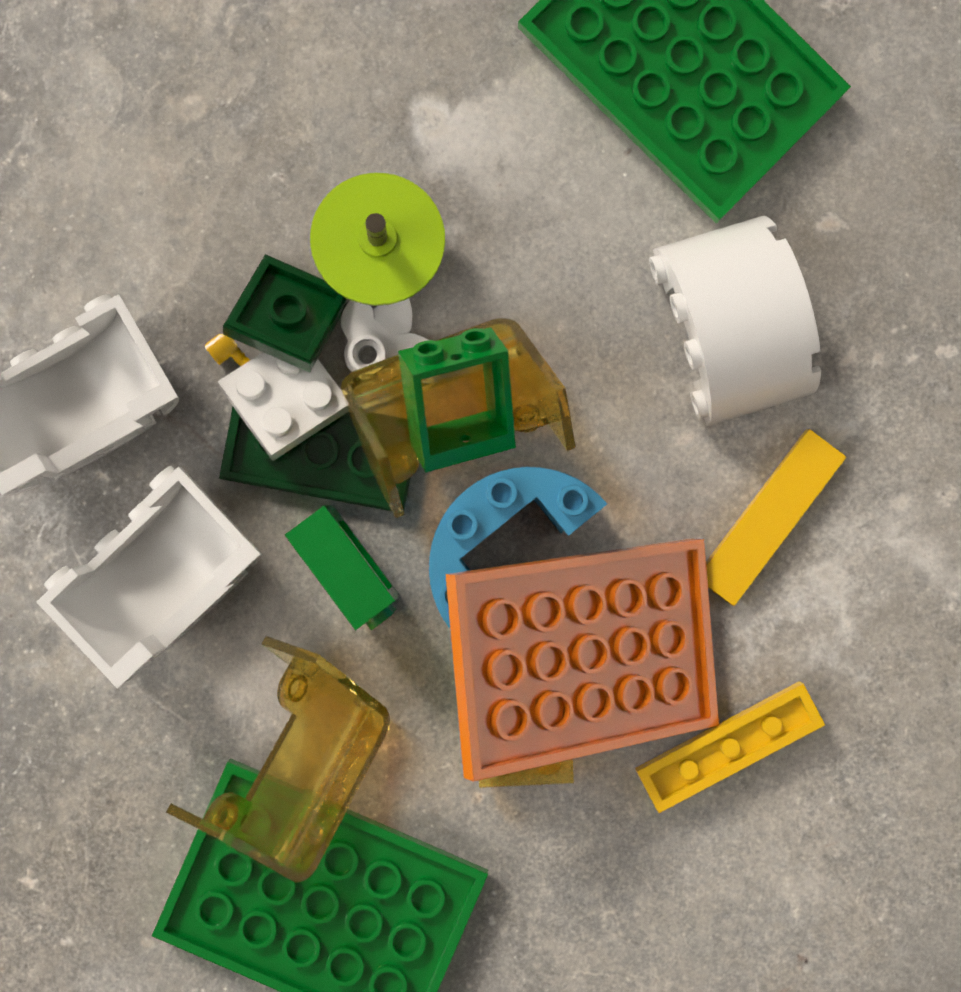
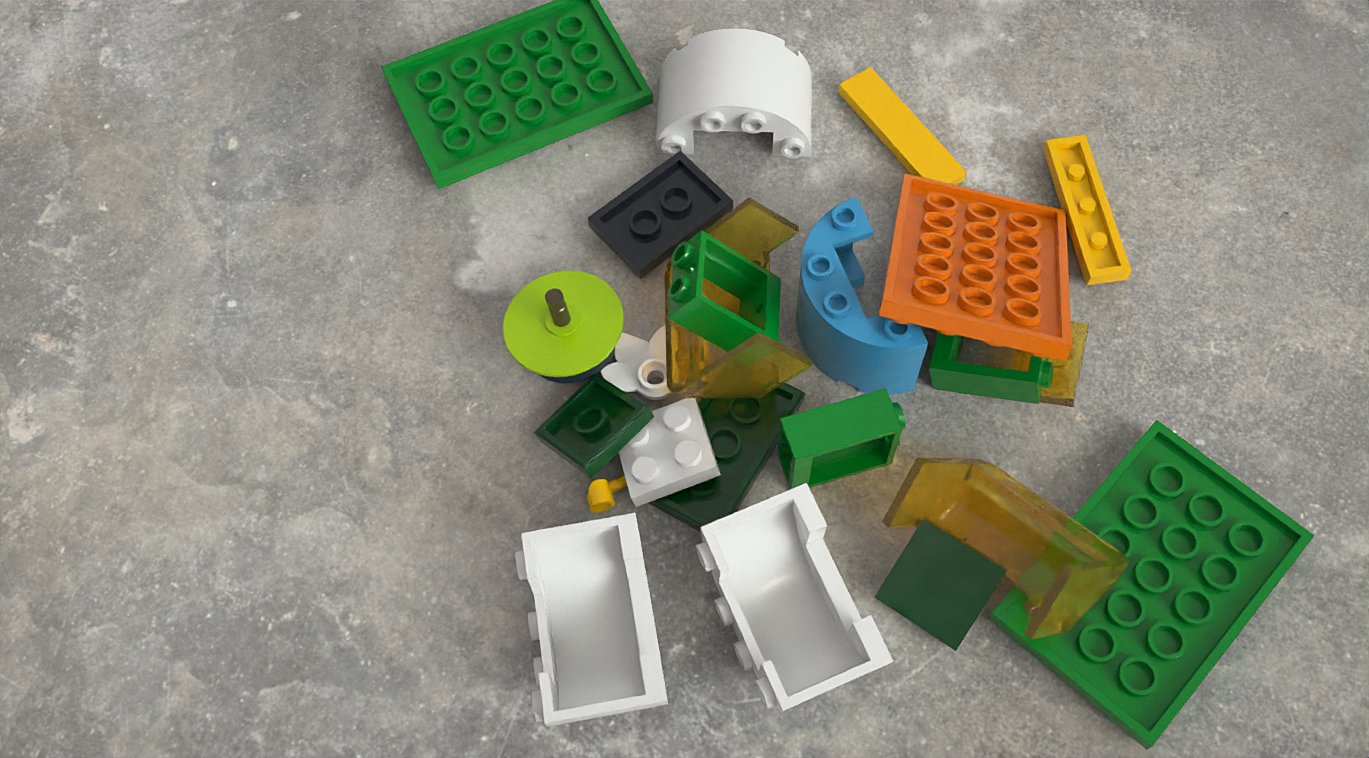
camera: 65 degrees left, 25 degrees down
none -> black plate [588,151,733,279]
none -> dark green tile [875,517,1008,651]

